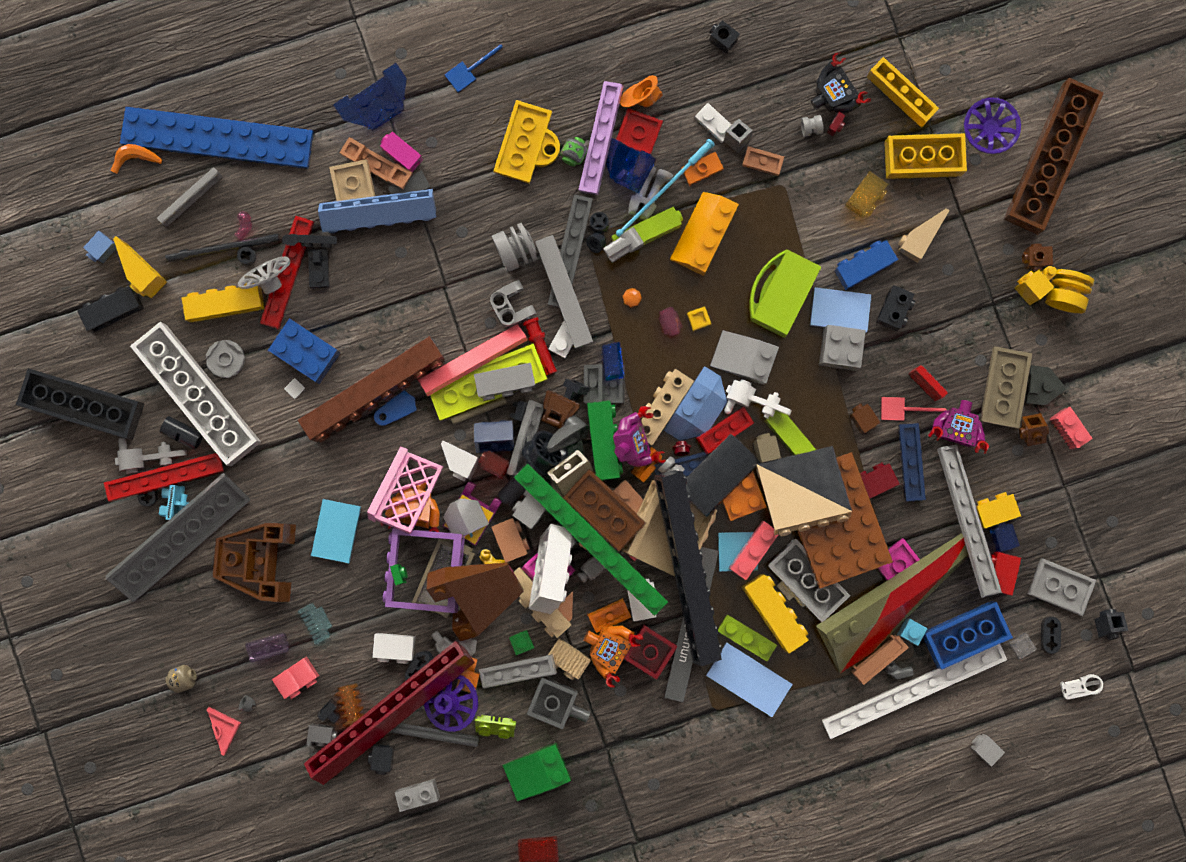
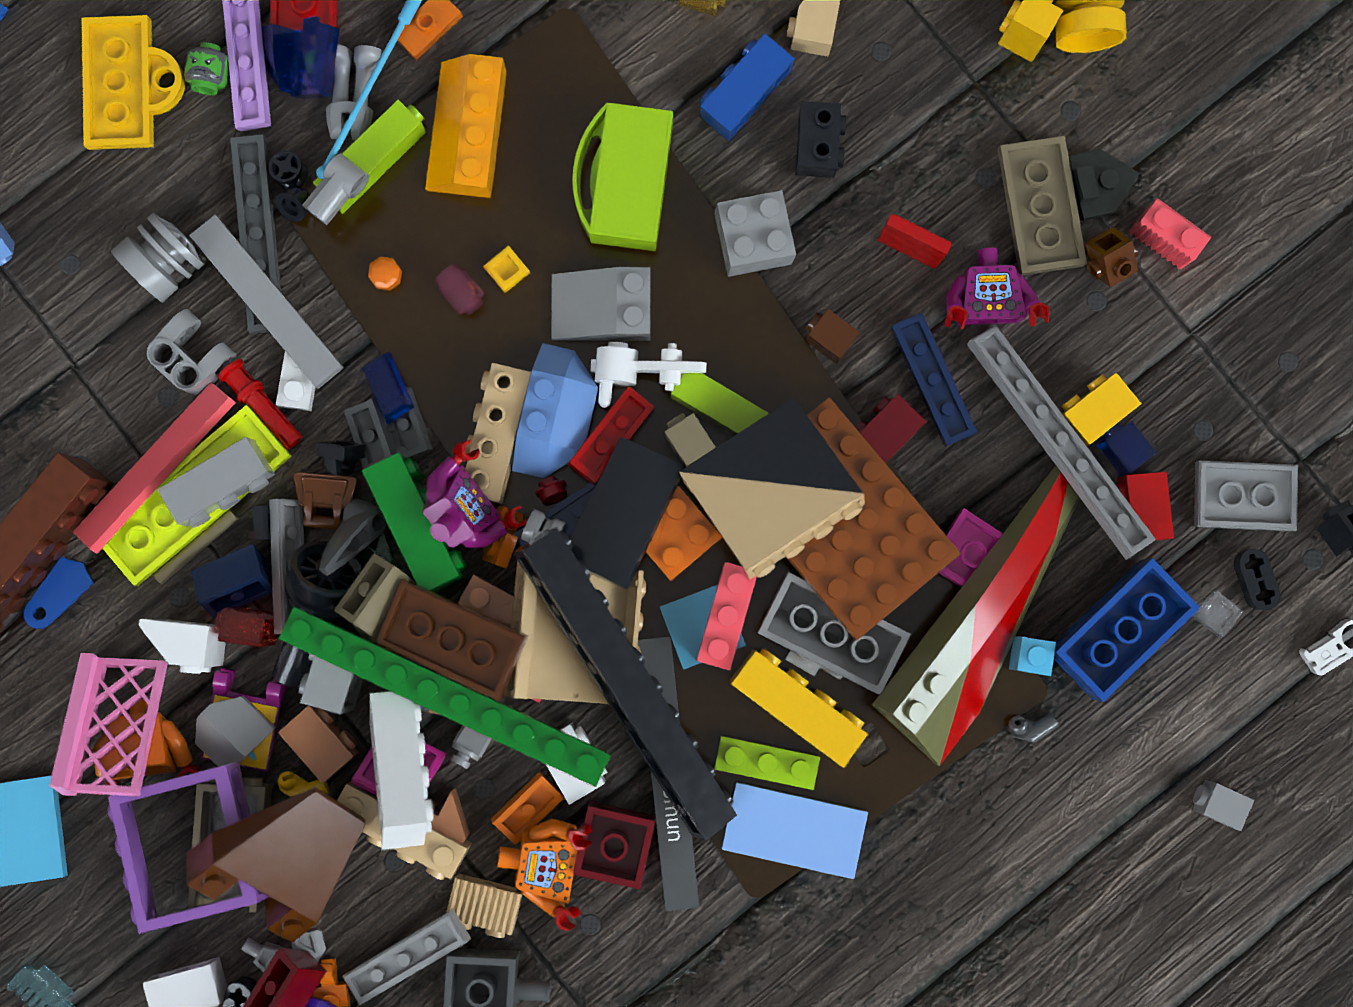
camera: 25 degrees left, 0 degrees up
green plate [390,564,408,586] -> none
green plate [509,630,534,655] -> none
light blue tile [810,288,871,333] -> none
white plate [822,644,1007,739] -> none
nougat container [851,634,909,685] -> none
coral piece [881,397,946,421] -> none

